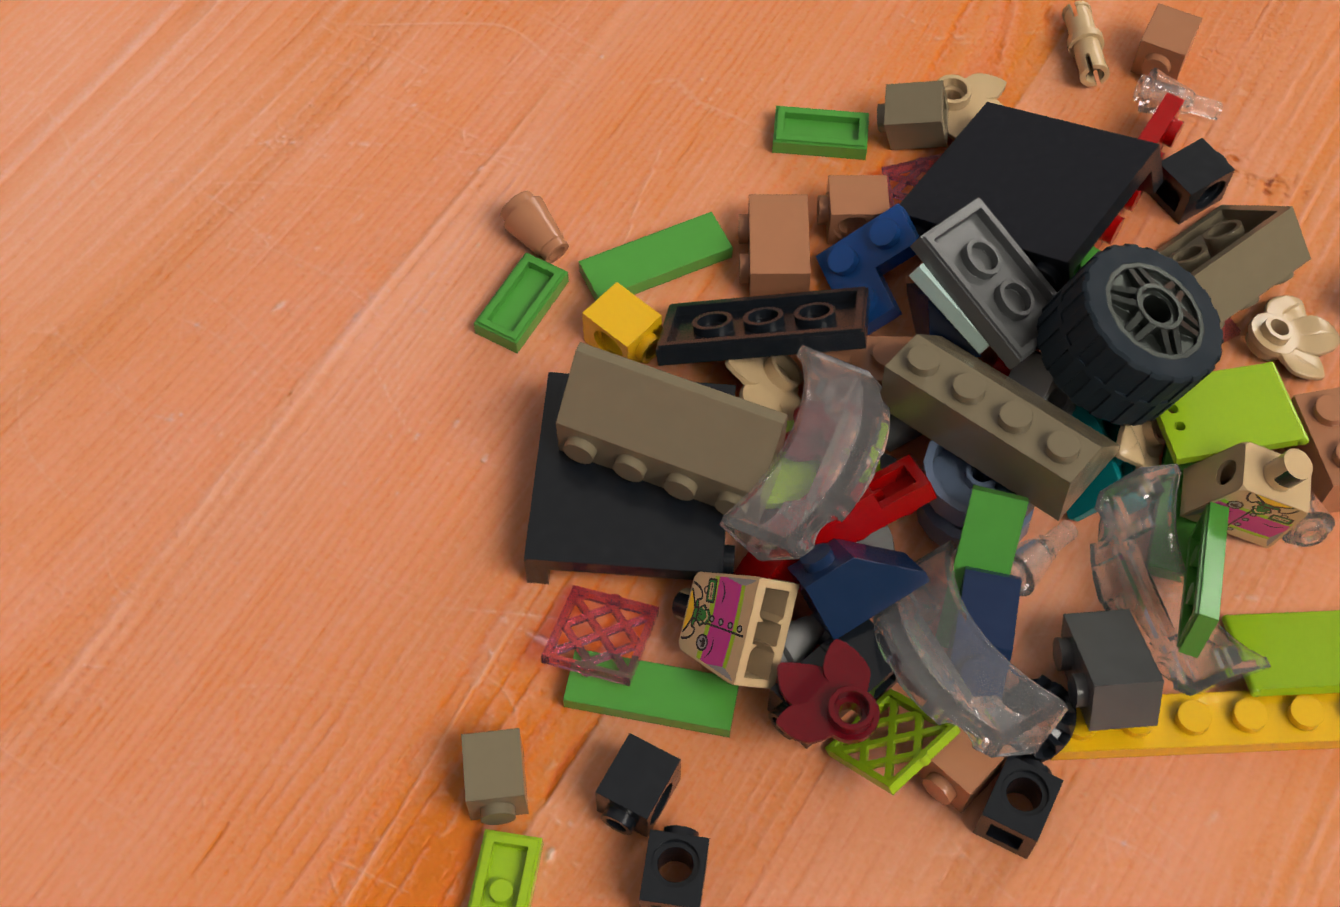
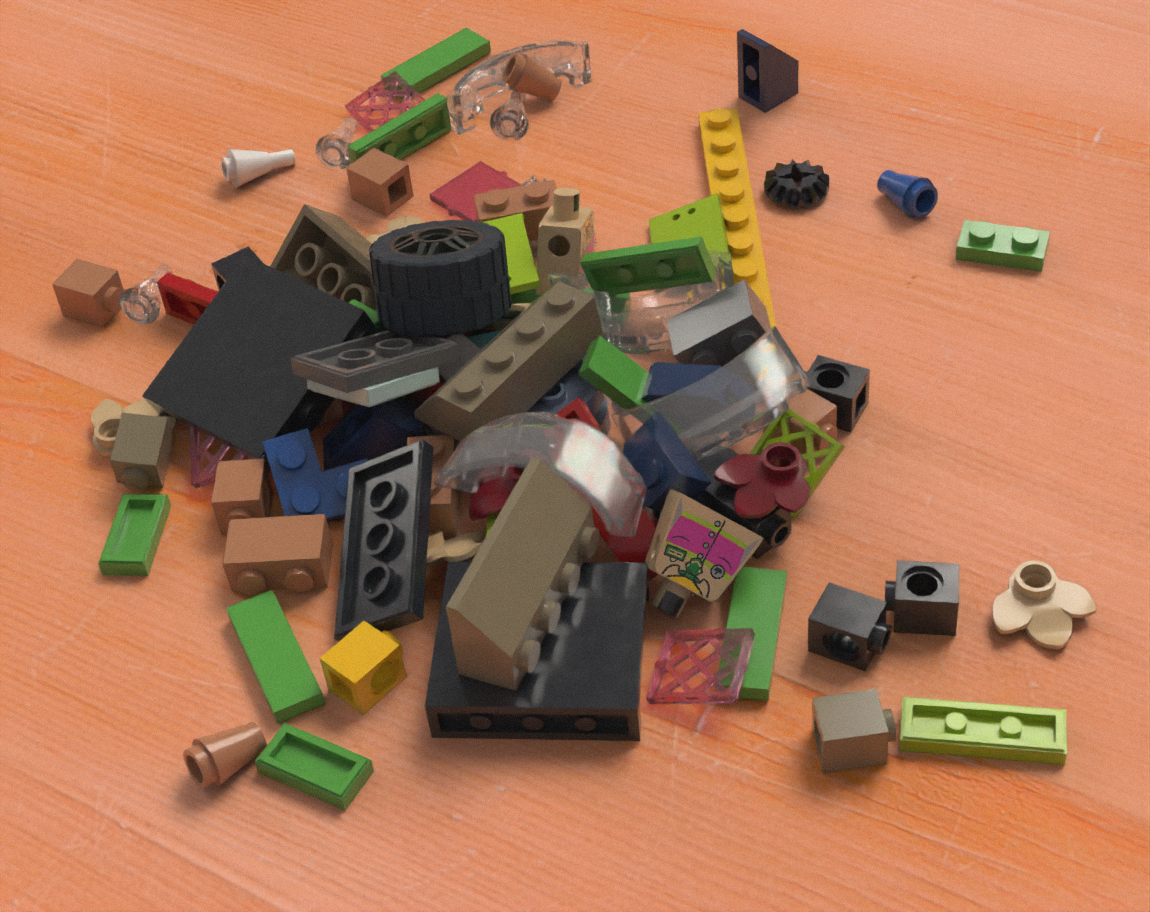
camera: 85 degrees left, 15 degrees down
tan pin [1062,1,1110,87] -> none

